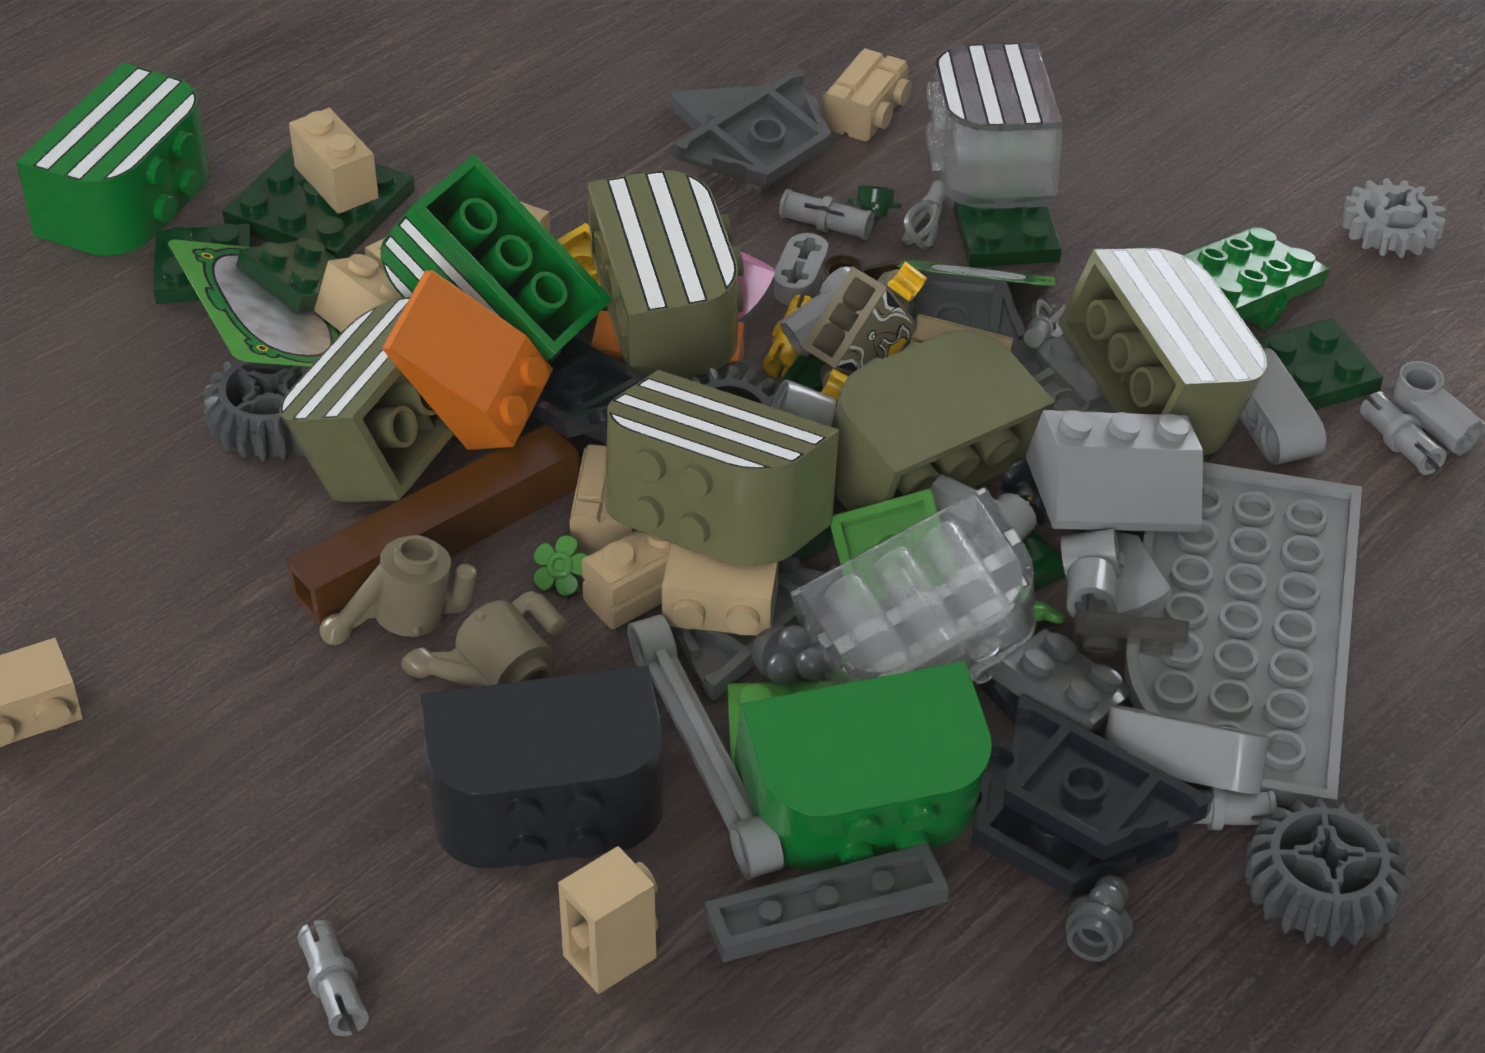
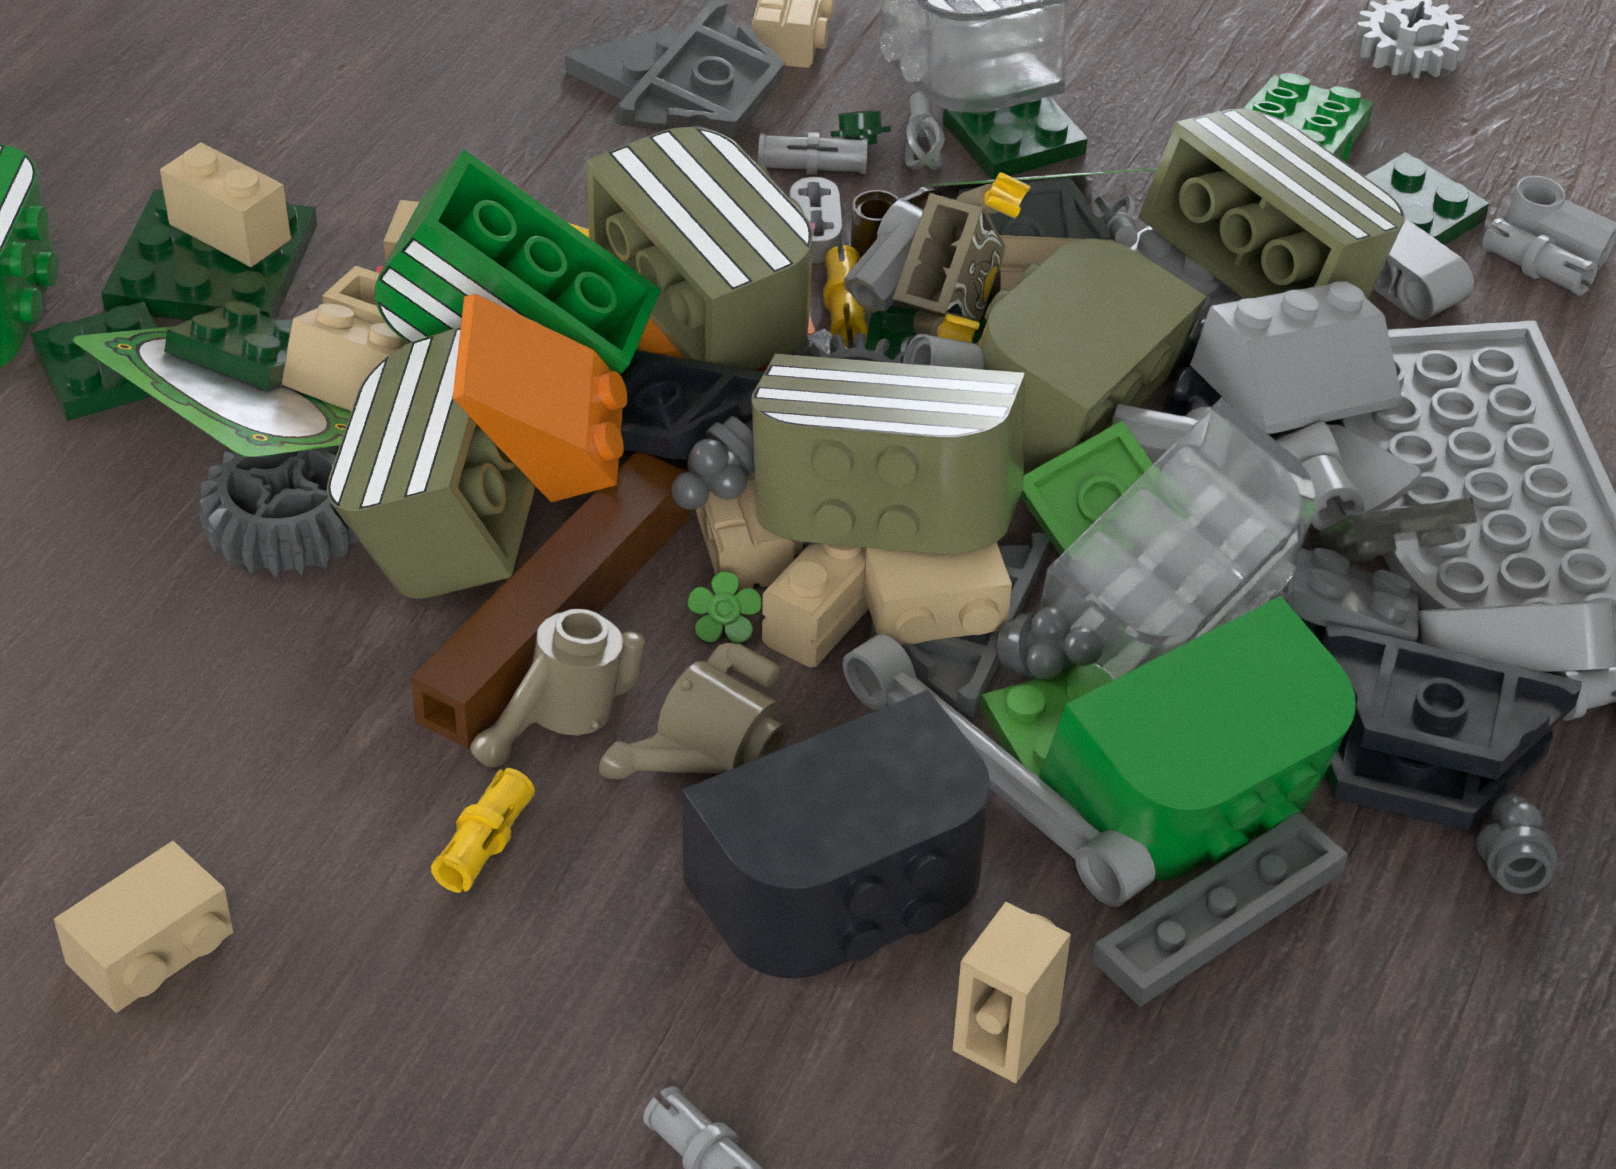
camera: 20 degrees left, 0 degrees up
none -> yellow pin [431,768,535,893]
none -> dark grey piece [671,416,755,510]

